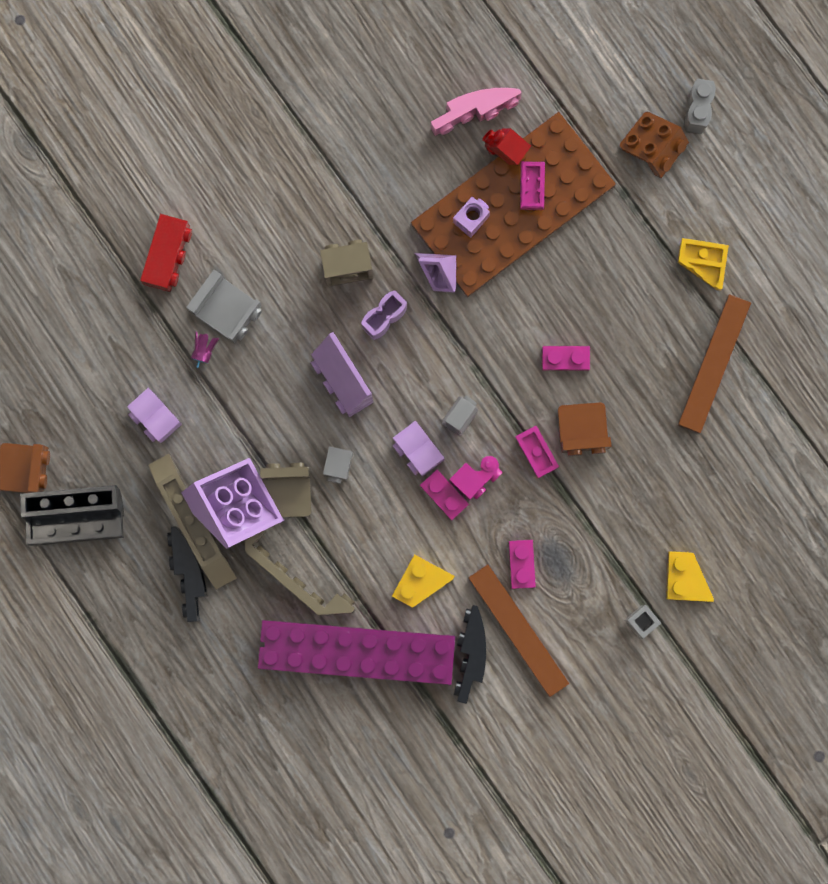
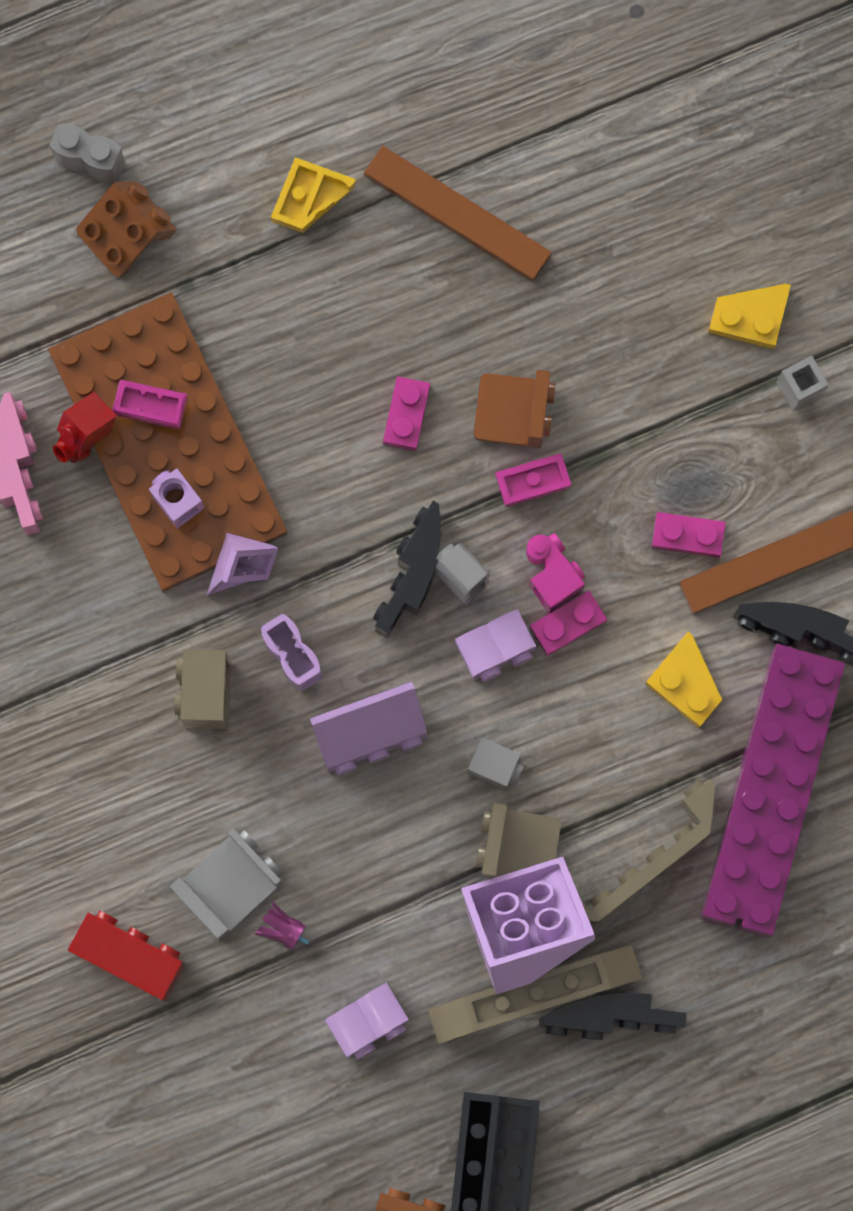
camera: 80 degrees left, 5 degrees down
none -> black slope [373,500,441,638]

